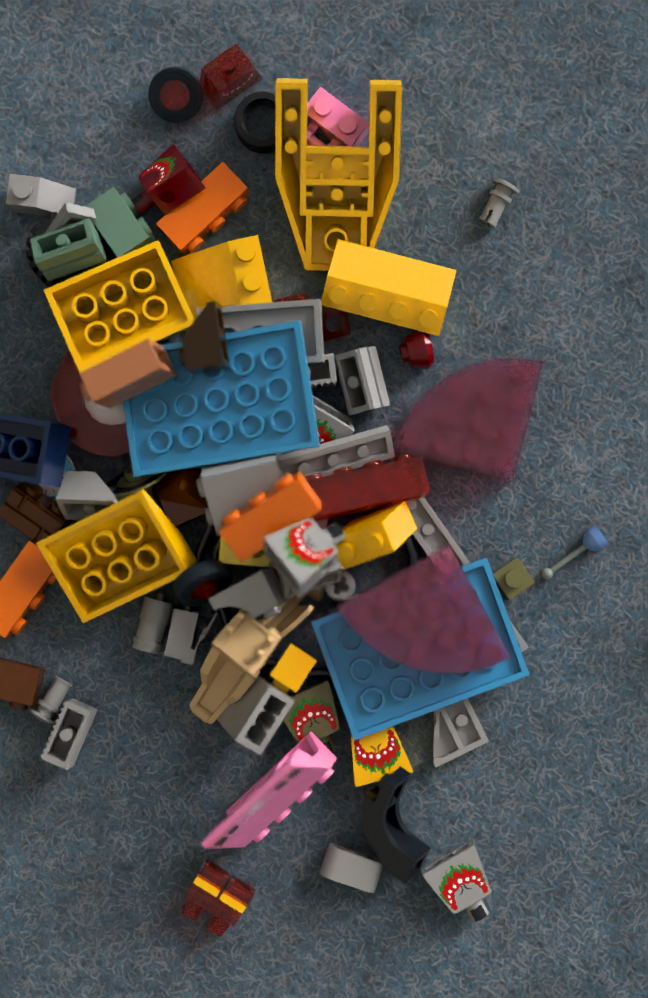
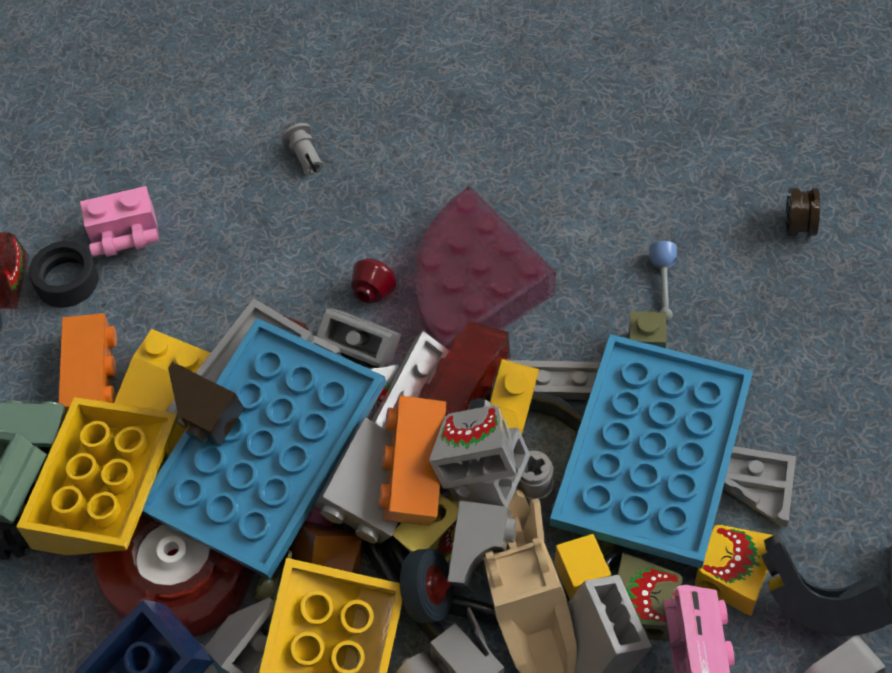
camera: 50 degrees left, 30 degrees down
nougat brick [79,339,177,408] -> none
dark red torso [131,144,206,215] -> none
yellow wedge [275,78,402,271] -> none
yellow slope [321,239,456,336] -> none
clear pink brick [336,545,511,673] -> none

